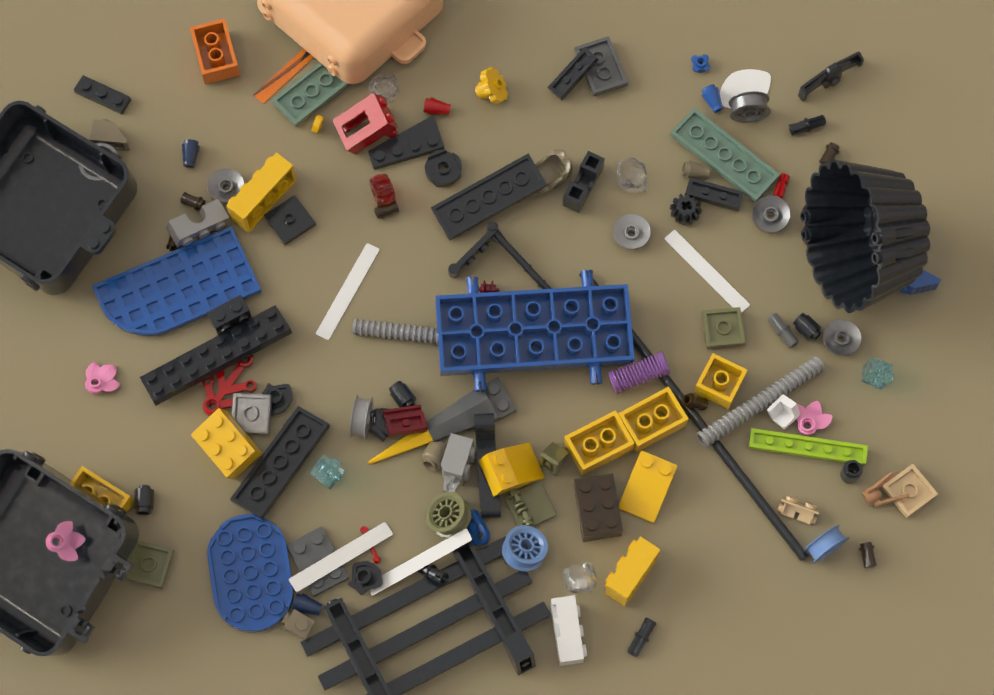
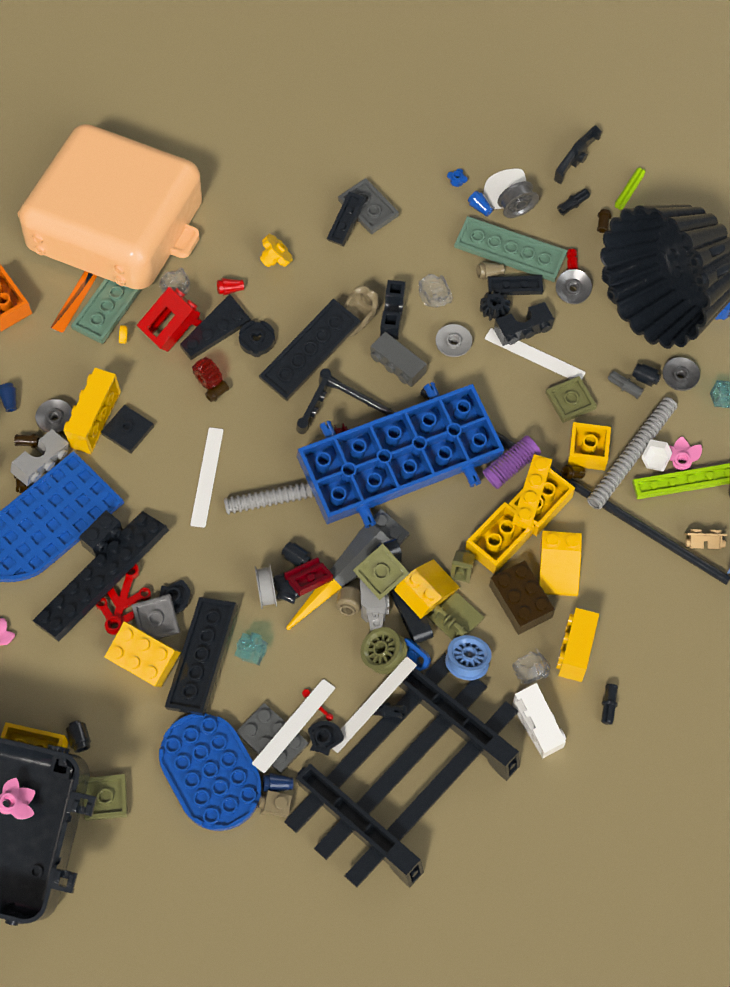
camera: 20 degrees left, 5 degrees down
none -> olive plate [353,543,410,600]
none -> dark grey brick [370,332,427,387]
none -> black arch [494,302,554,346]
none -> yellow plate [512,454,553,530]
none -> lime axle [614,167,645,210]

